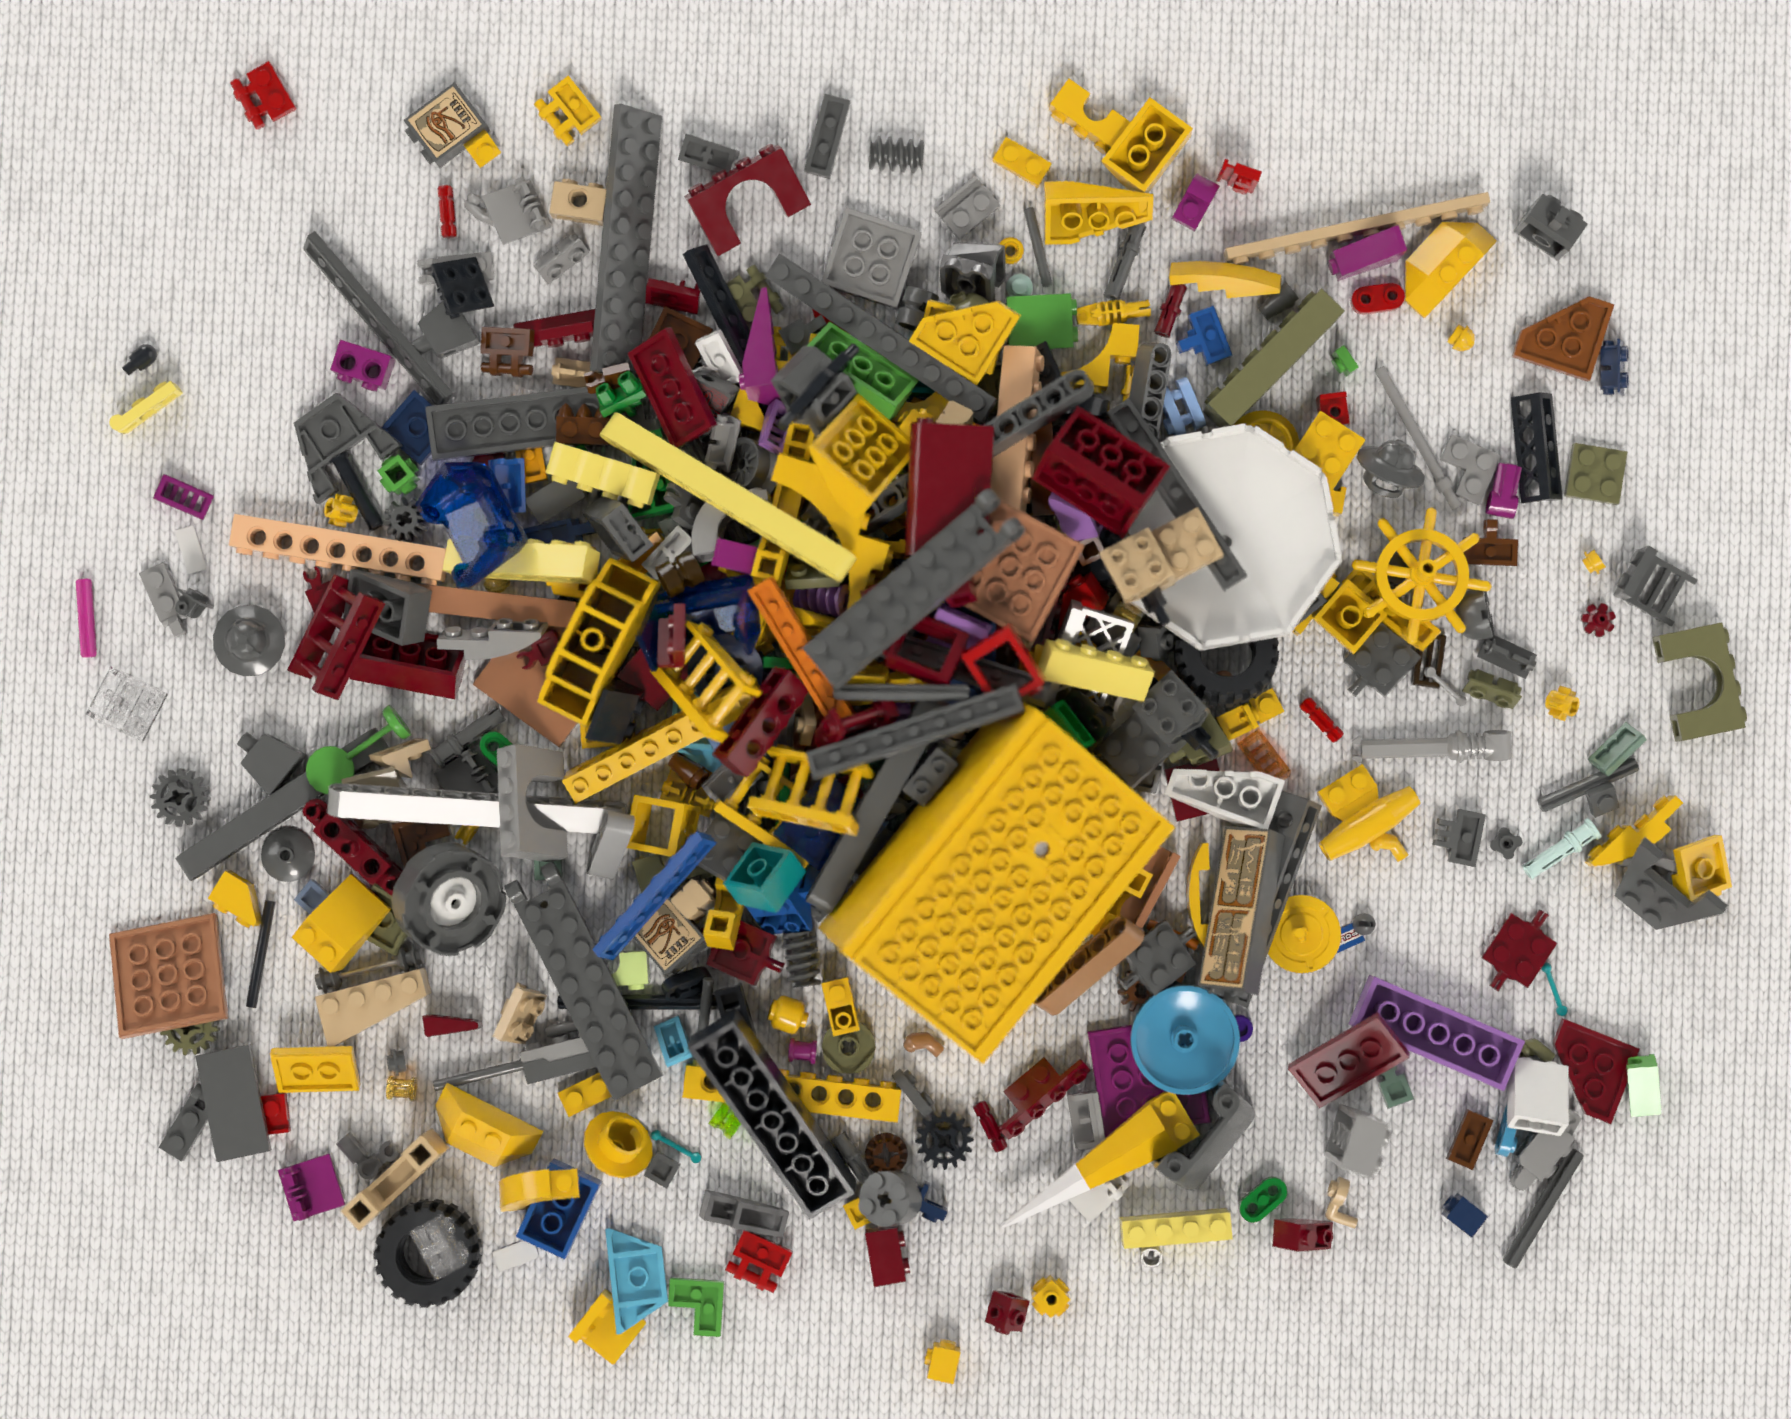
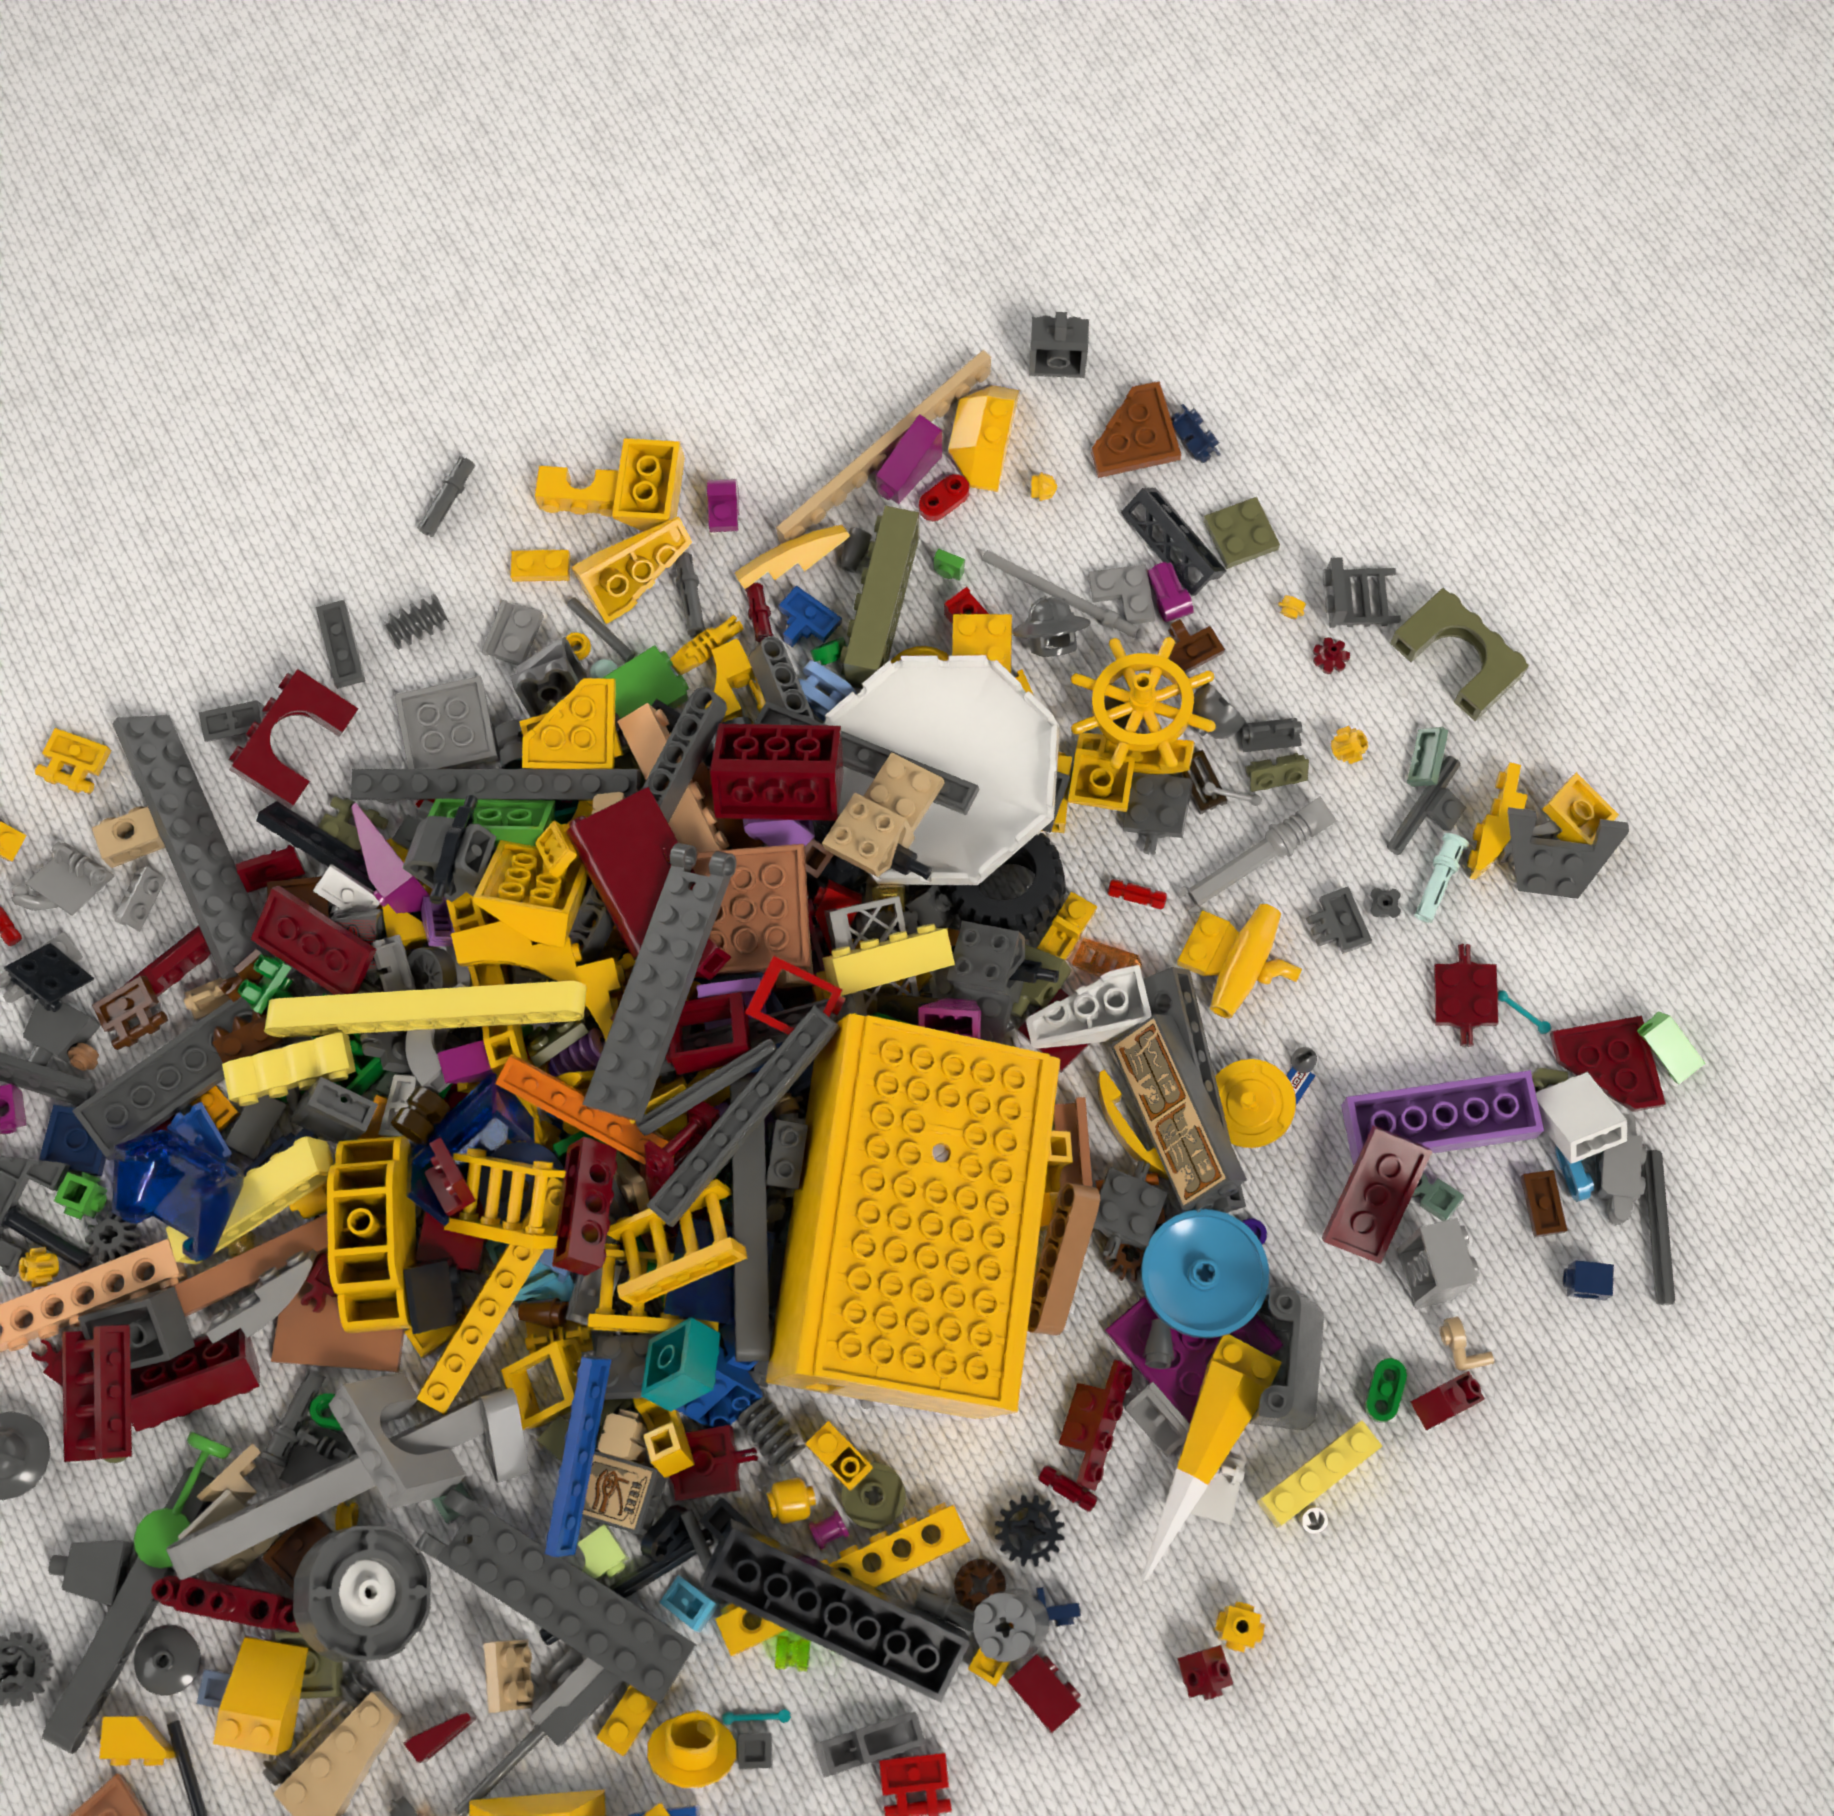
camera: 35 degrees left, 15 degrees down
dark grey plate [892,1069,934,1118] -> none
medium nougat arm [903,1032,945,1058] -> none
yellow brick [924,1339,961,1384] -> none
red plate [1216,159,1262,194] -> none
none -> medium nougat plate [67,1043,99,1071]
none -> dark grey pin [417,456,476,537]
none -> yellow plate [535,820,577,878]
none -> green plate [810,637,847,666]
none -> magenta slope [919,998,981,1039]
none -> dark grey cone [1143,1319,1175,1369]

